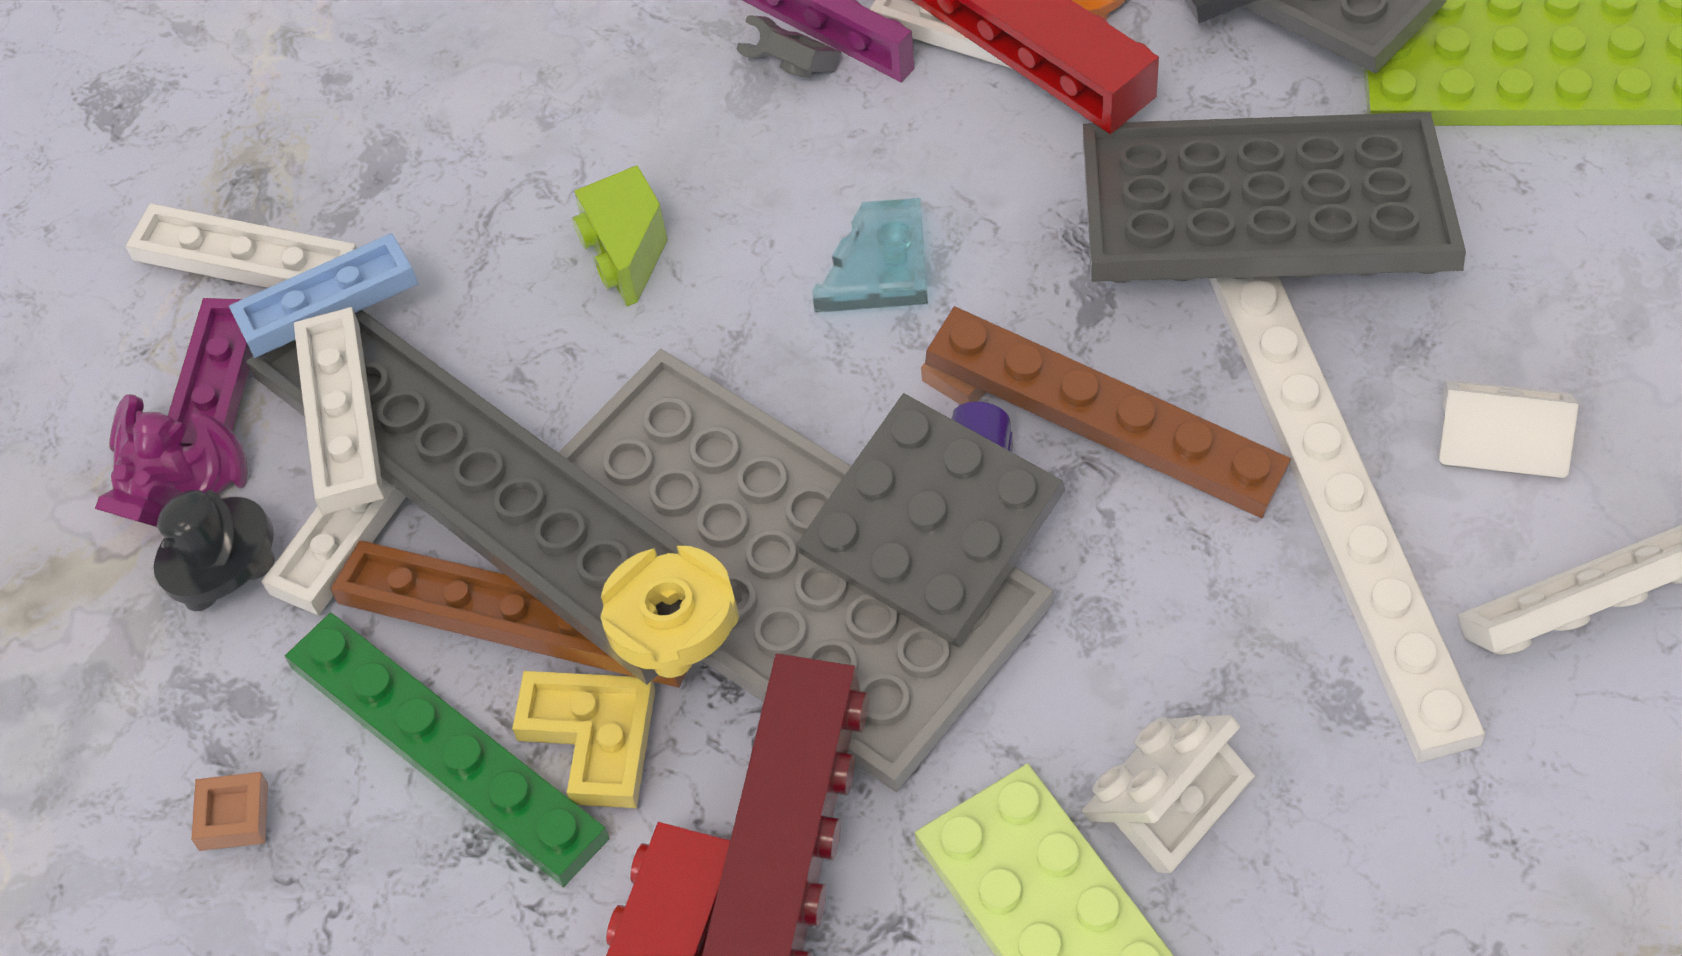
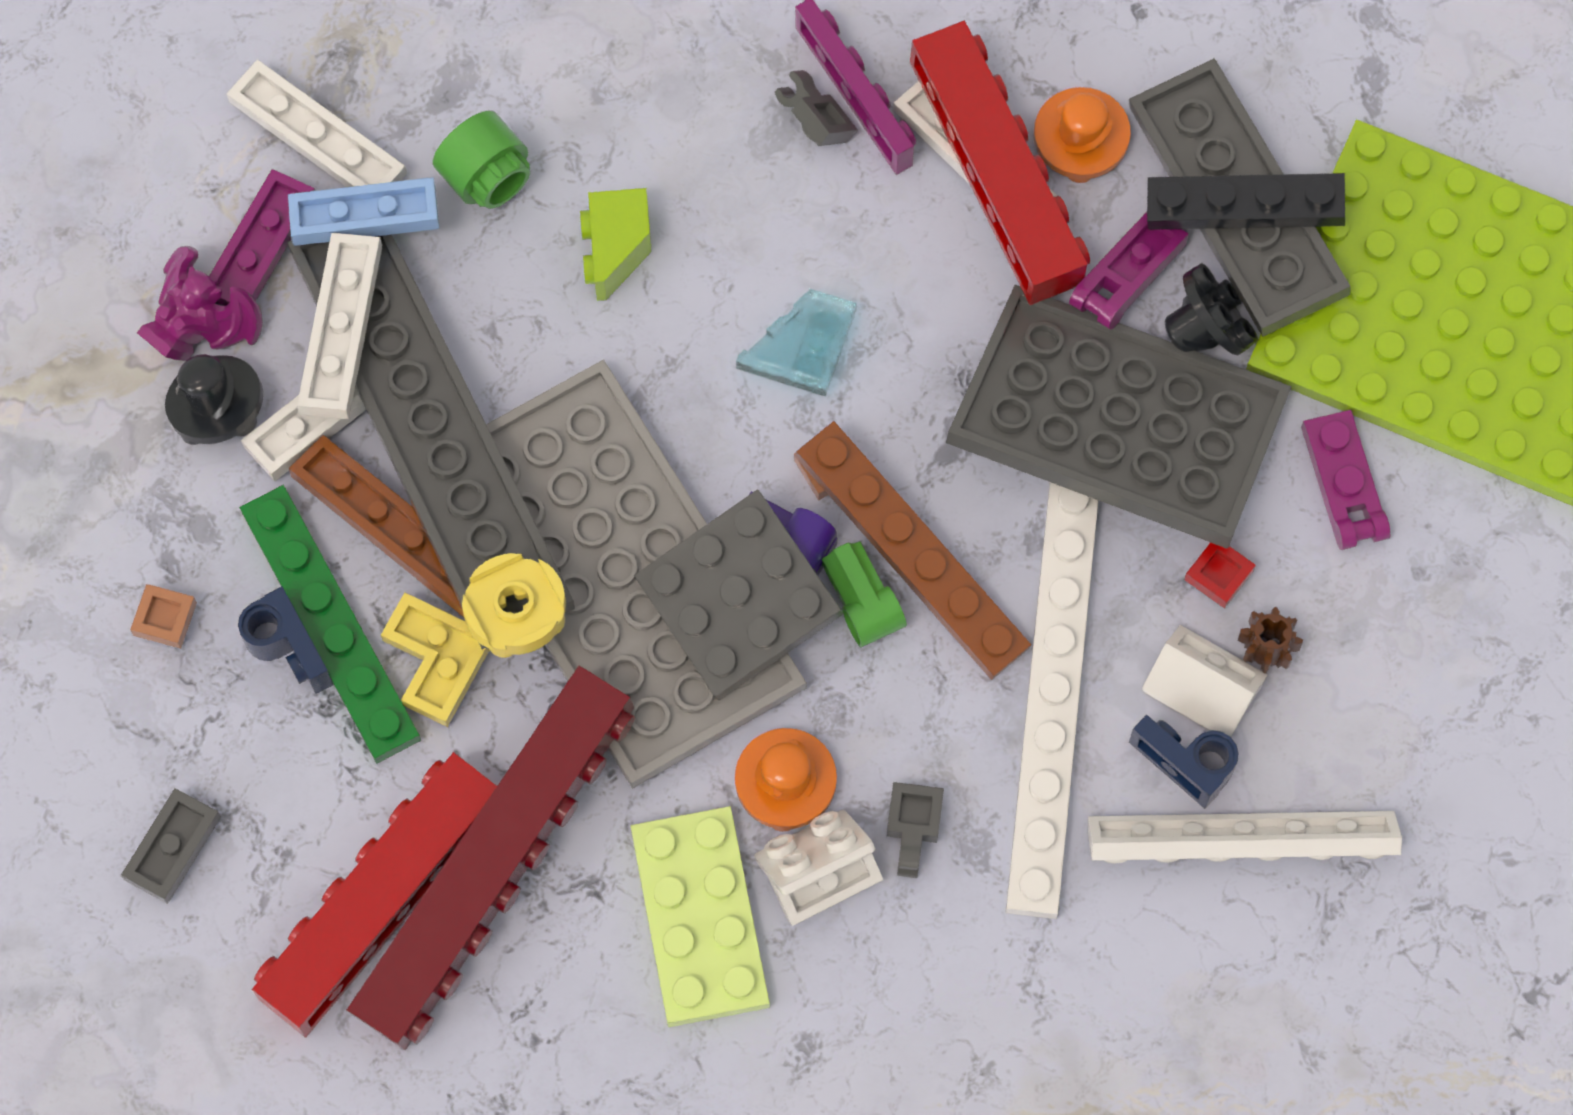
camera: 15 degrees right, 15 degrees up
none -> dark blue plate [238,586,333,694]
none -> bright green piece [432,110,530,209]
none -> orange plate [735,728,837,832]
none -> bright green piece [822,541,907,648]
none -> dark grey plate [886,782,944,878]
none -> magenta plate [1069,212,1189,330]
none -> dark blue plate [1129,714,1239,809]
none -> black plate [1165,263,1258,355]
none -> red plate [1184,542,1256,609]
none -> reddish brown gear [1237,607,1303,673]
none -> magenta plate [1301,410,1391,550]

